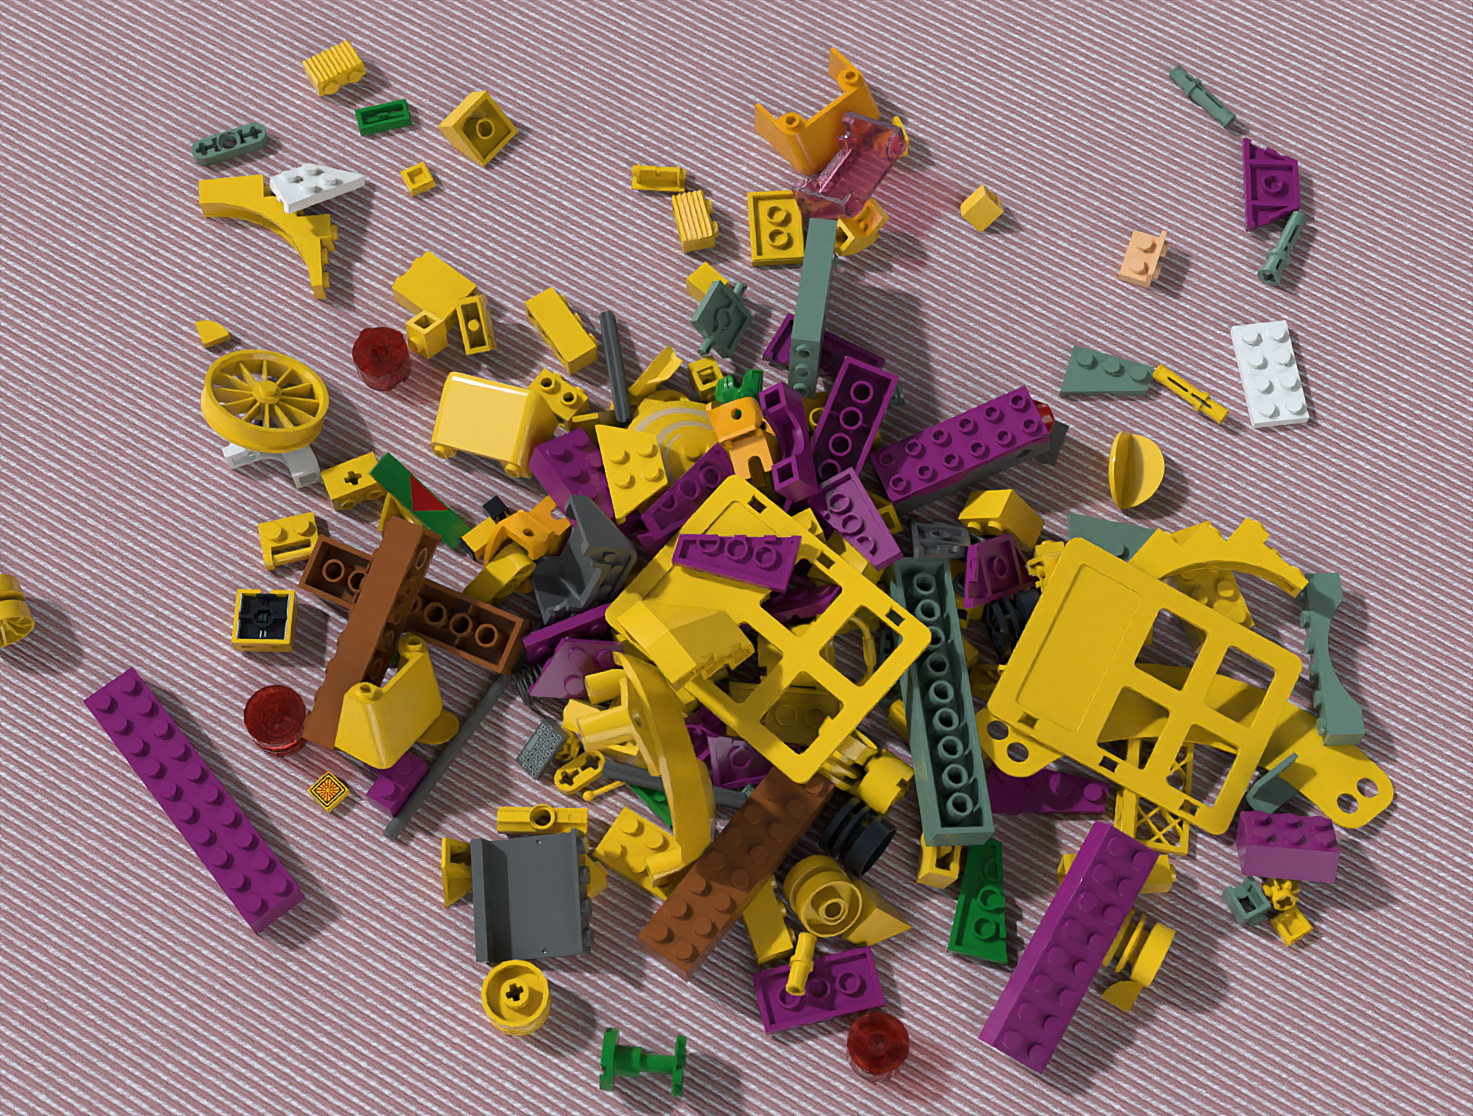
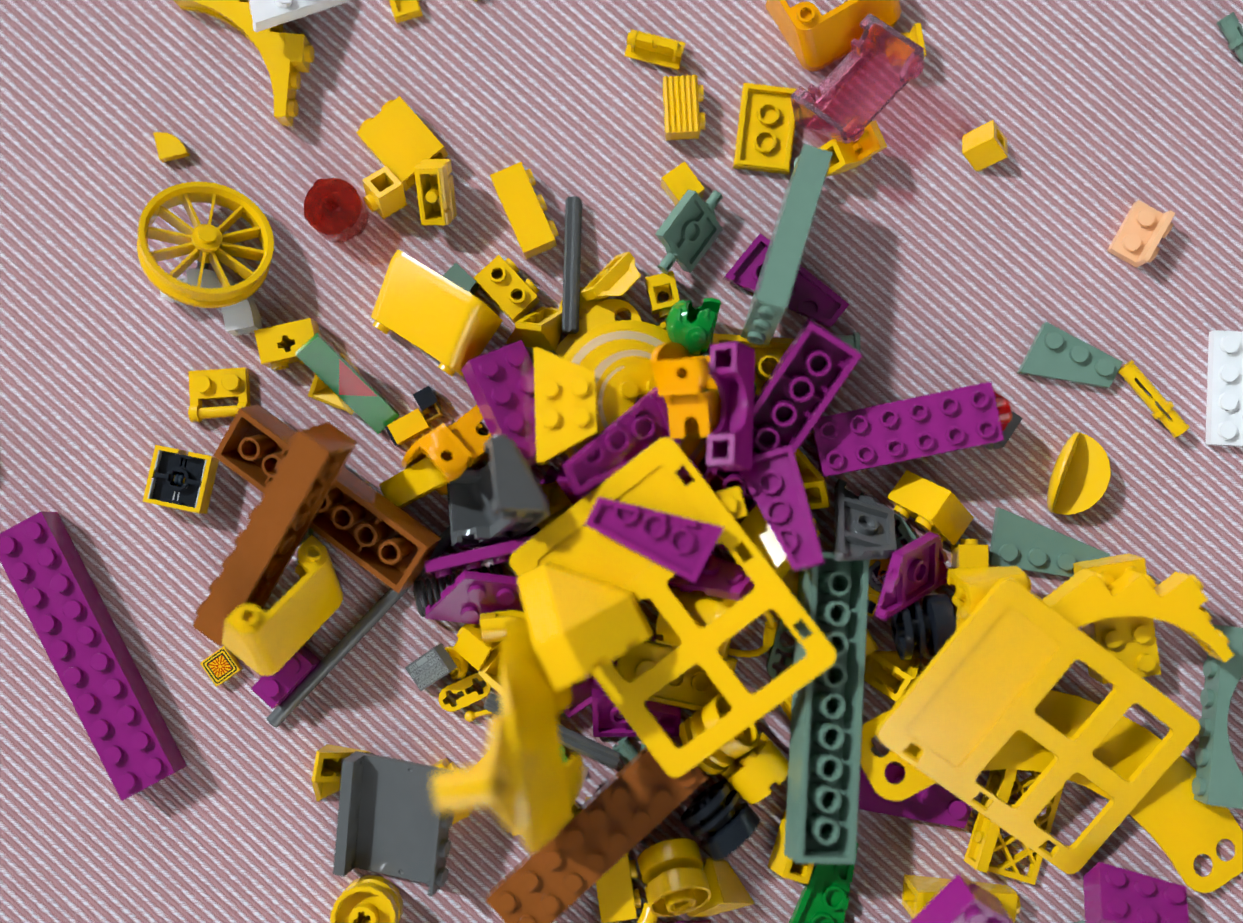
camera: 15 degrees right, 20 degrees up
clear red wheel [244,684,309,757] -> none
yellow piece [417,709,460,745] -> none
yellow piece [497,804,589,836] -> none
sand green panel [1244,752,1300,814] -> none

